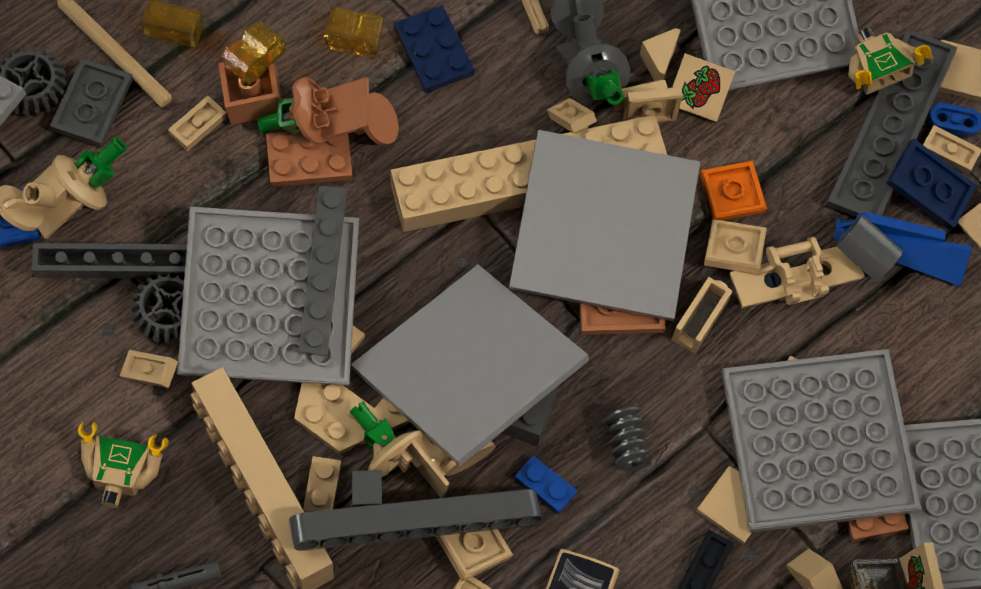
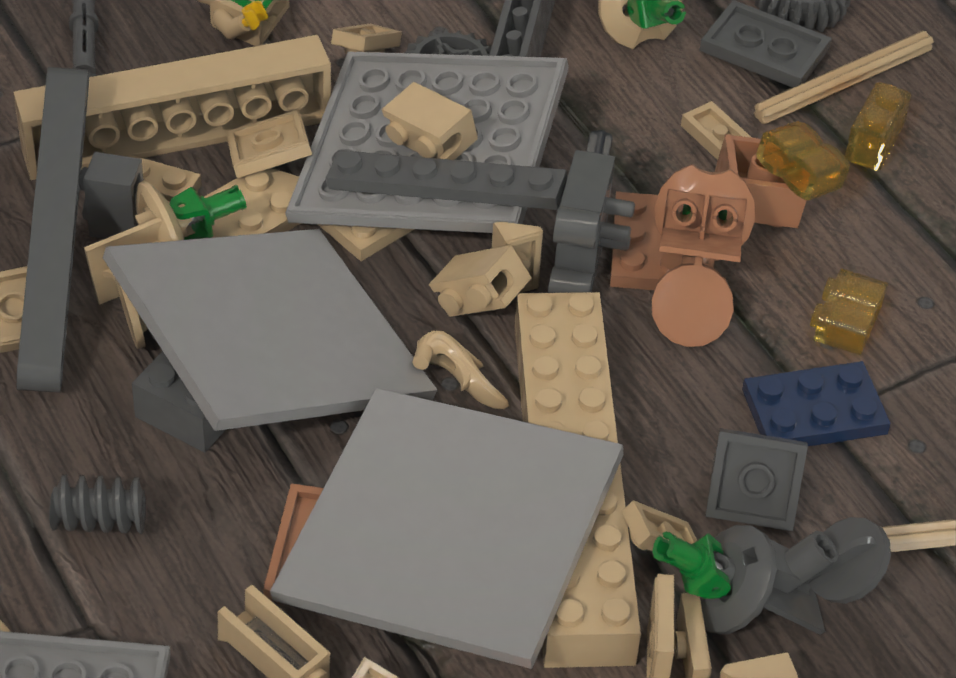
camera: 105 degrees right, 20 degrees down
blue plate [514,456,577,515] -> none
none -> tan tile [226,110,312,178]
none -> tan brick [382,82,478,160]
none -> tan piece [412,331,509,409]
none -> tan brick [429,245,532,317]
none -> tan slope [492,222,543,293]
none -> dark grey piece [548,130,635,293]
none -> dark grey bracket [705,428,808,531]

